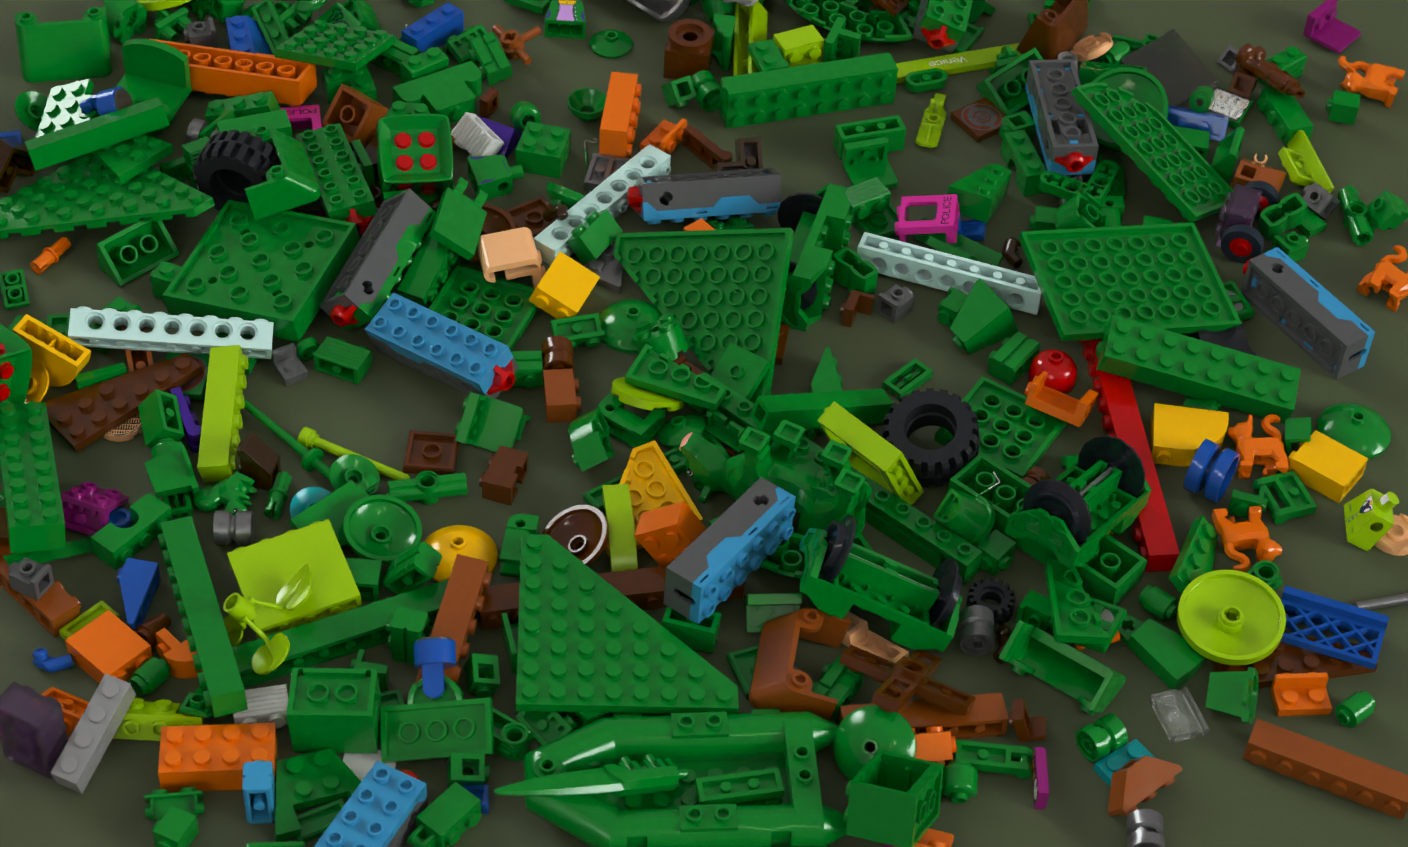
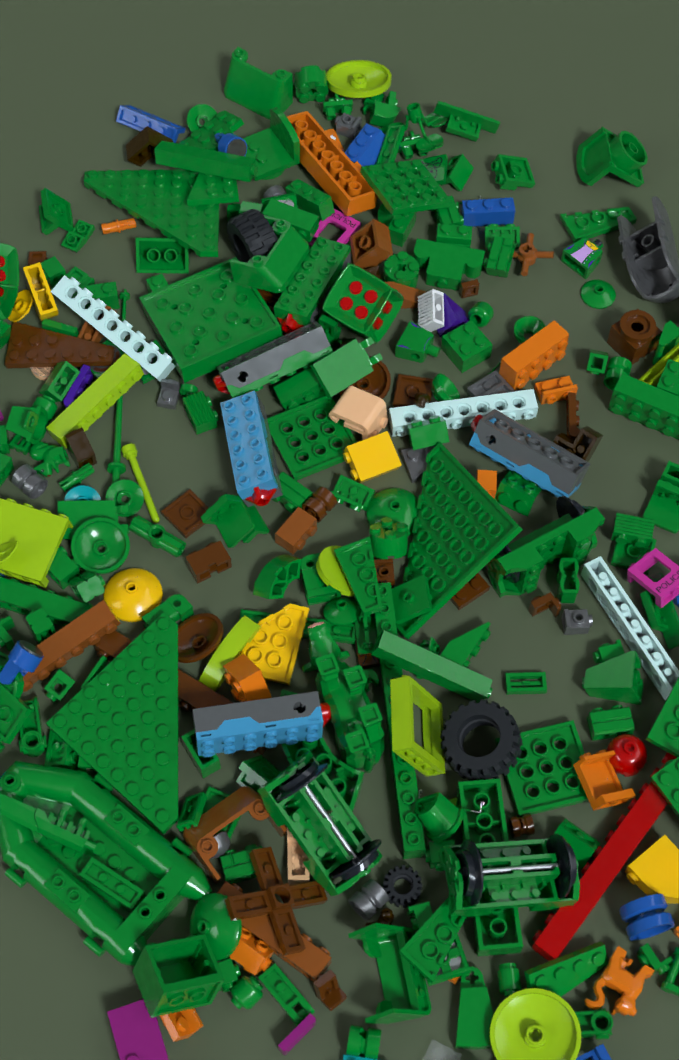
camera: 45 degrees right, 15 degrees up
none -> green tile [176,792,207,832]

